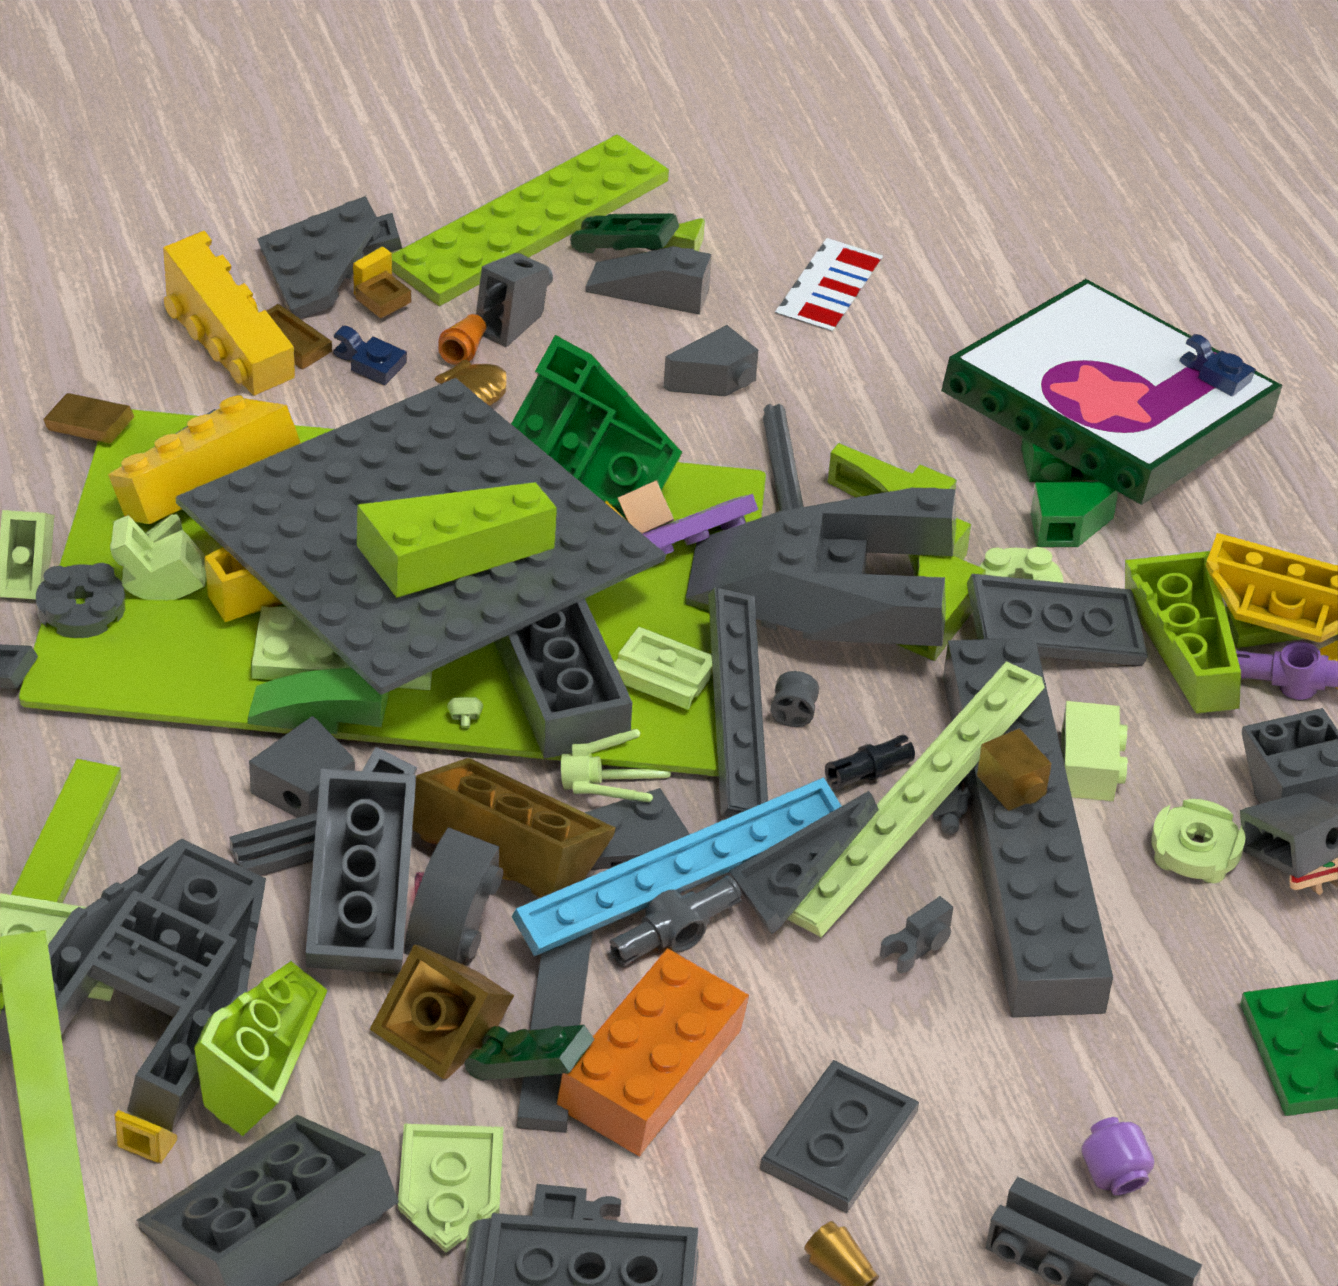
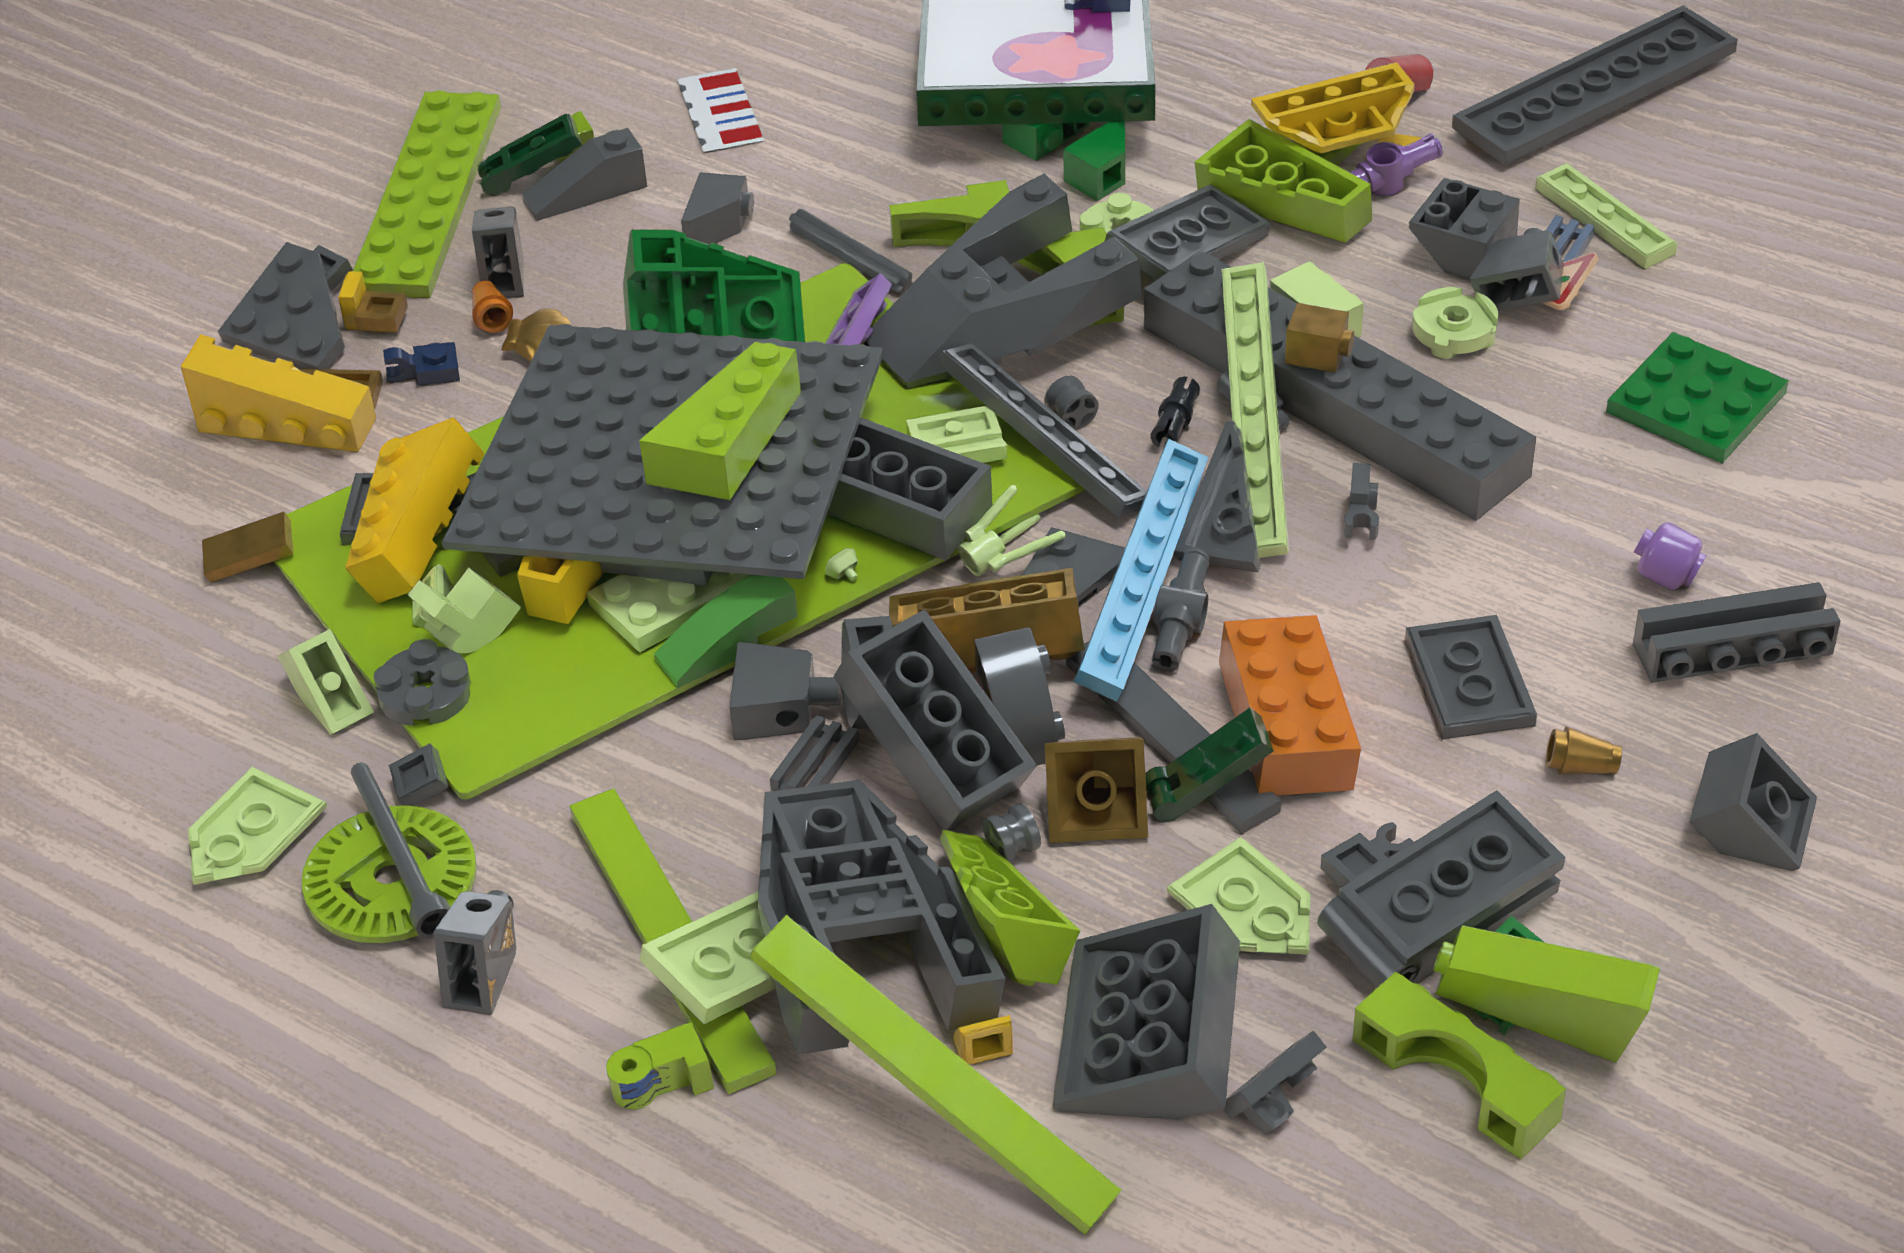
camera: 35 degrees left, 0 degrees up
light nougat tile [618,481,674,534] -> none
none -> dark grey wheel [982,803,1041,862]

